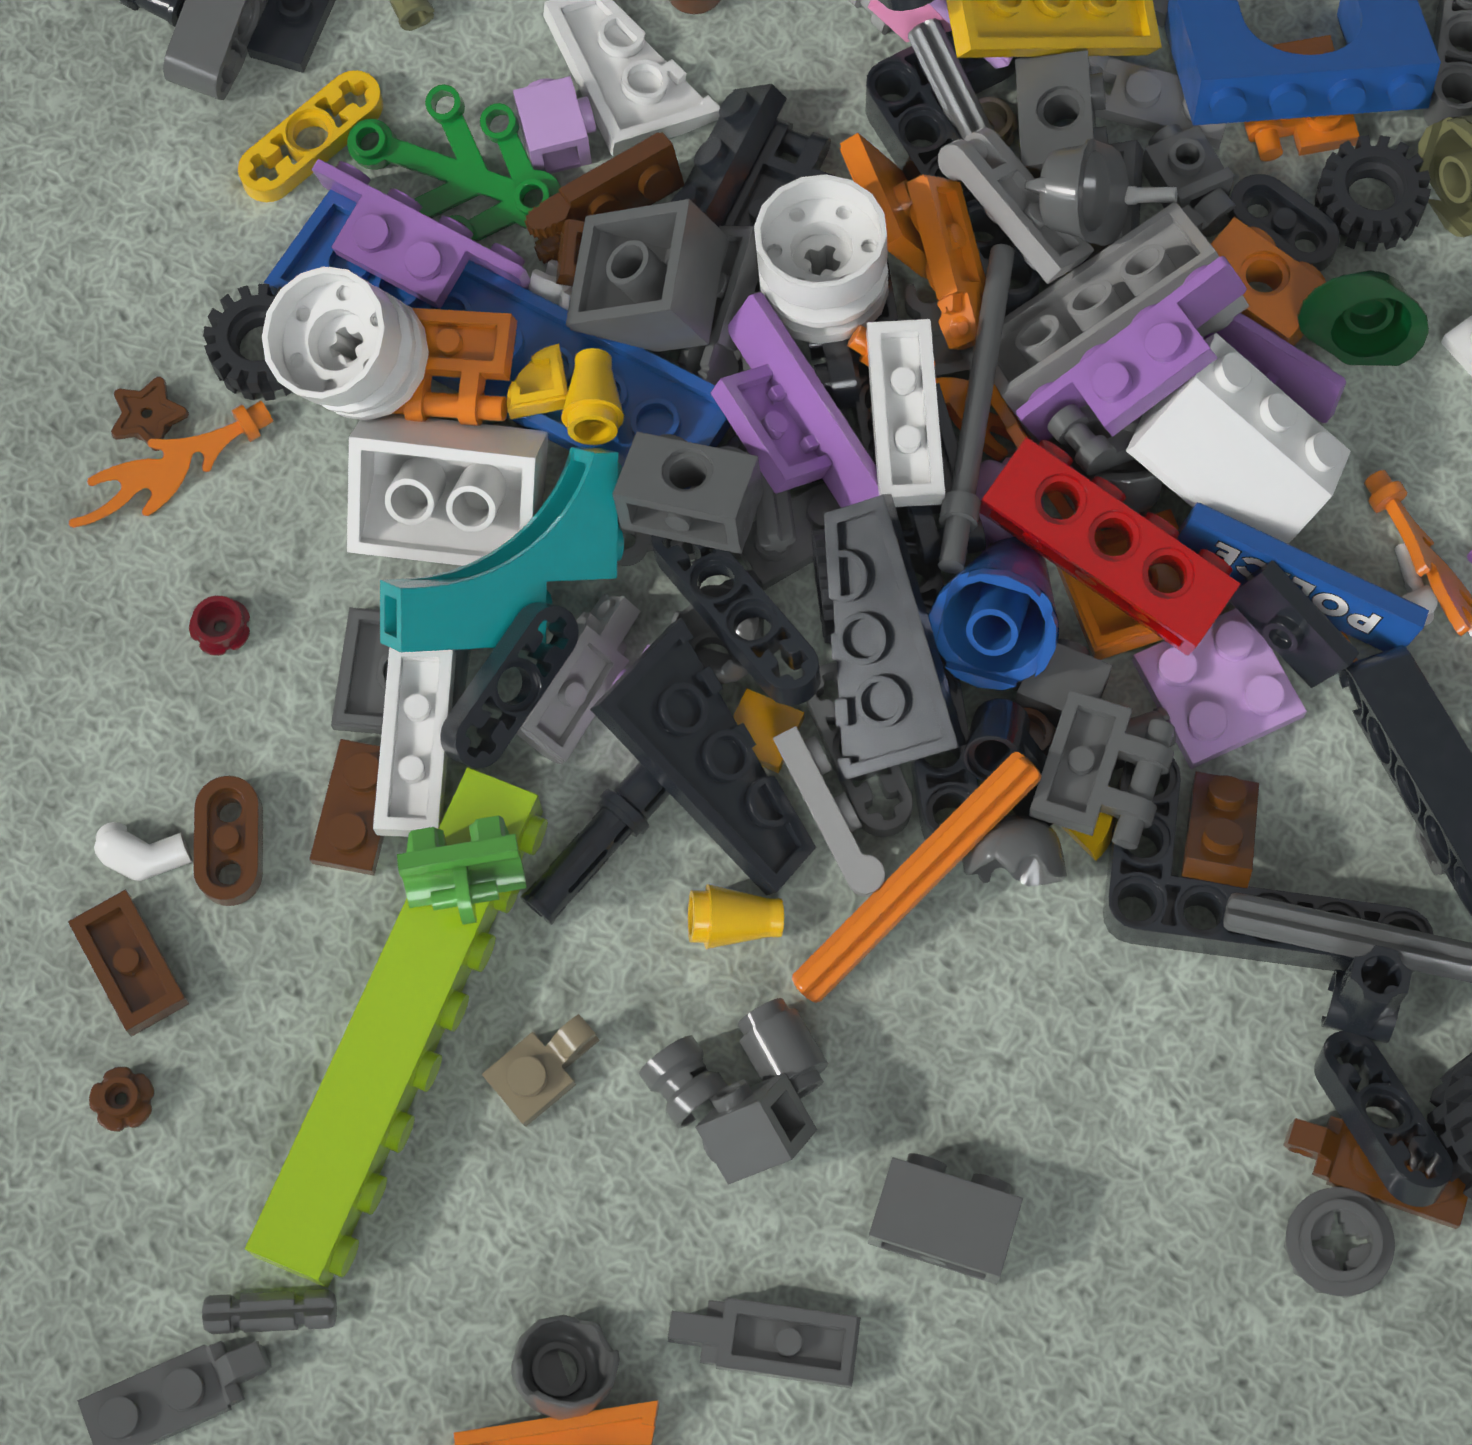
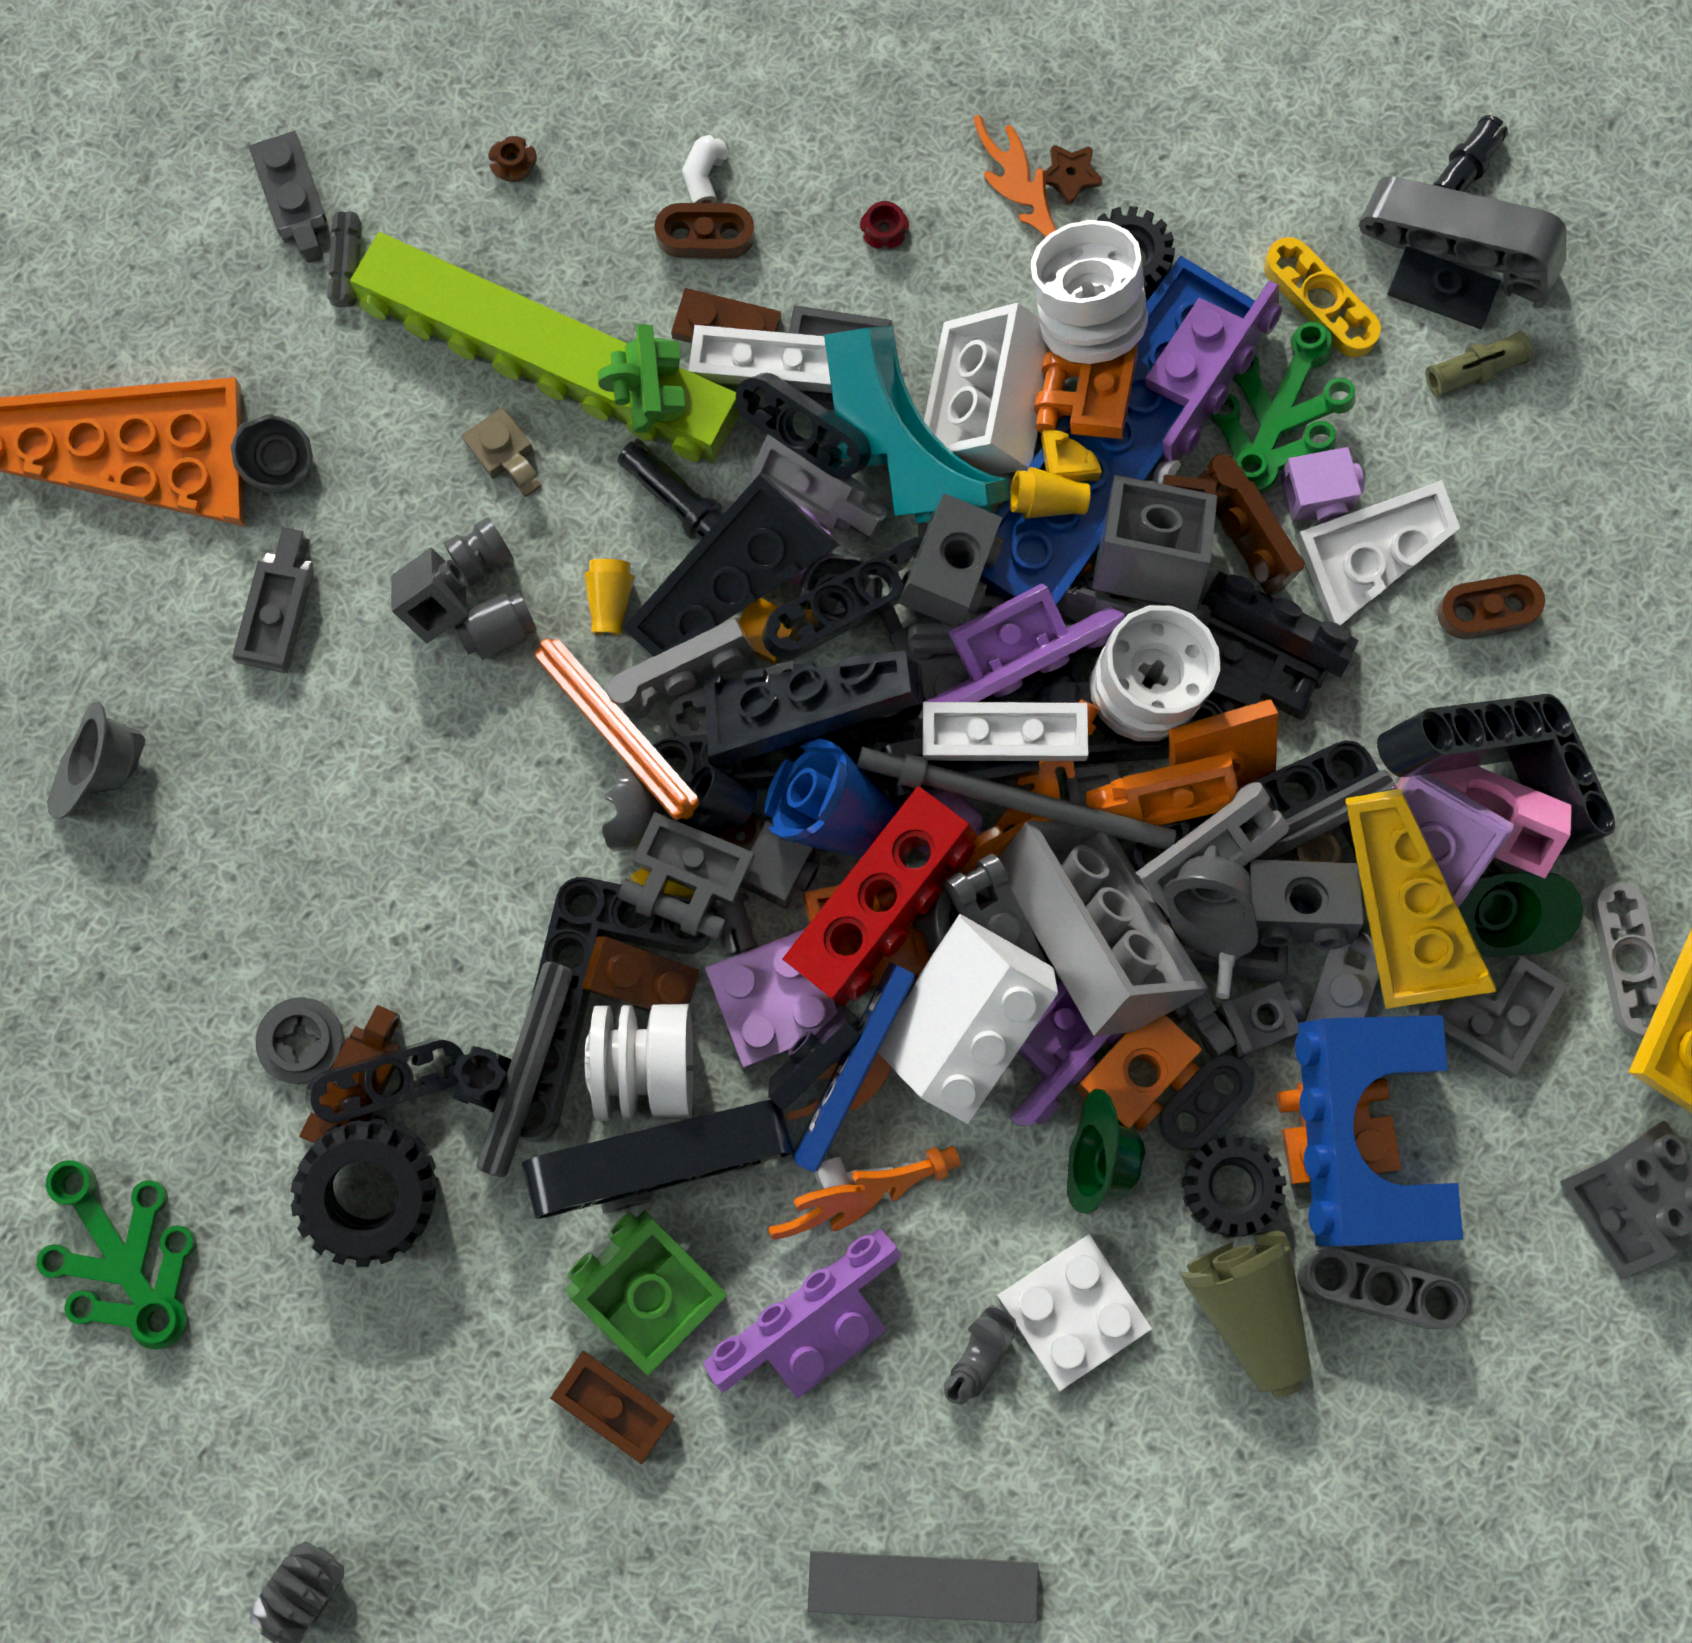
camera: 90 degrees right, 5 degrees up
reddish brown plate [68,889,189,1037] -> none
dark grey brick [868,1153,1023,1285] -> none
medium lavender bracket [1016,256,1247,442] -> none
none -> white wheel [585,1004,693,1121]

